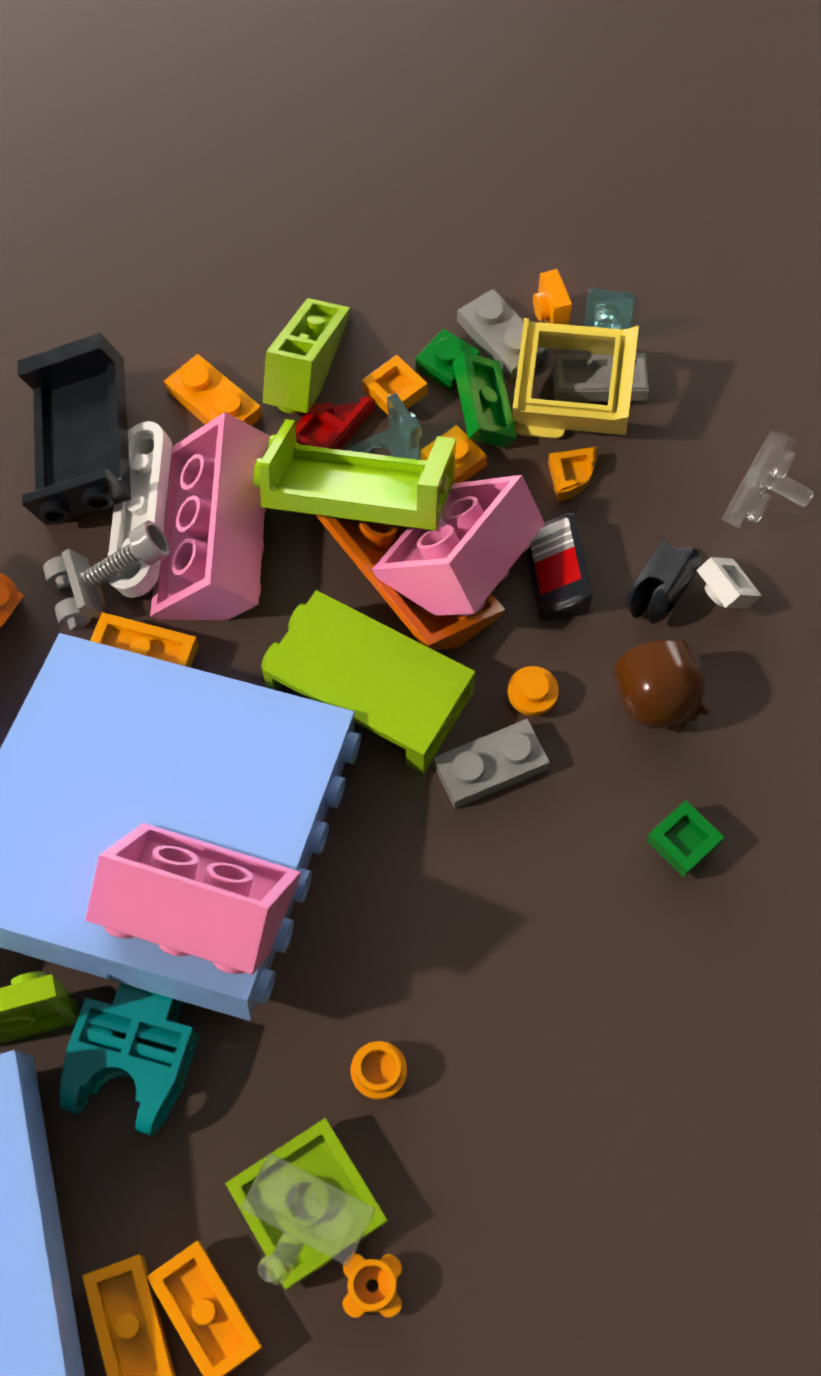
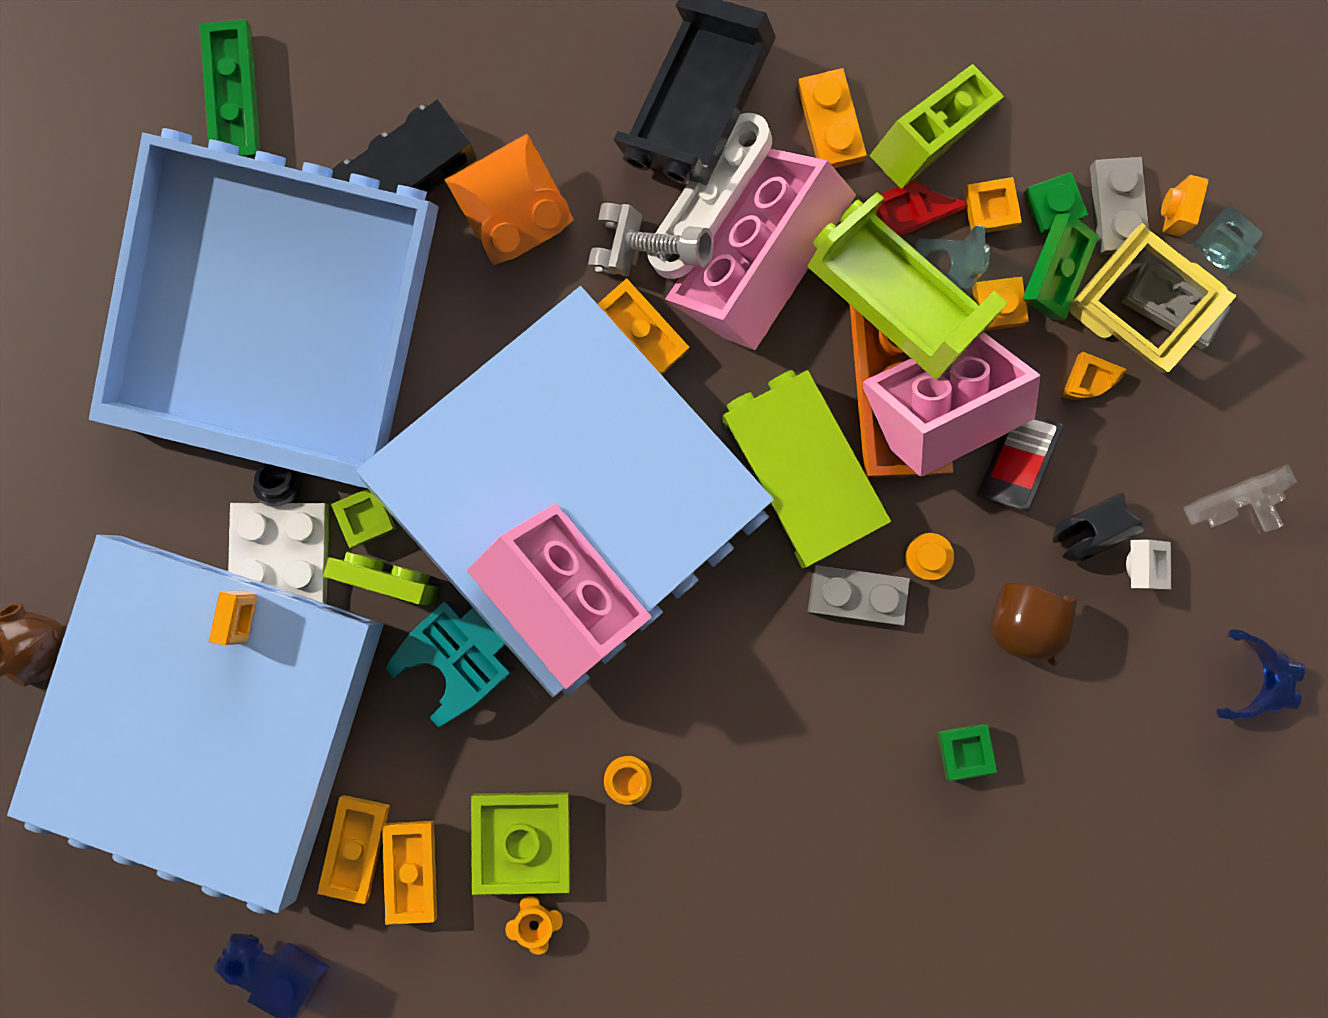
camera: 30 degrees right, 20 degrees up
clear plate [240,1152,376,1285] -> none

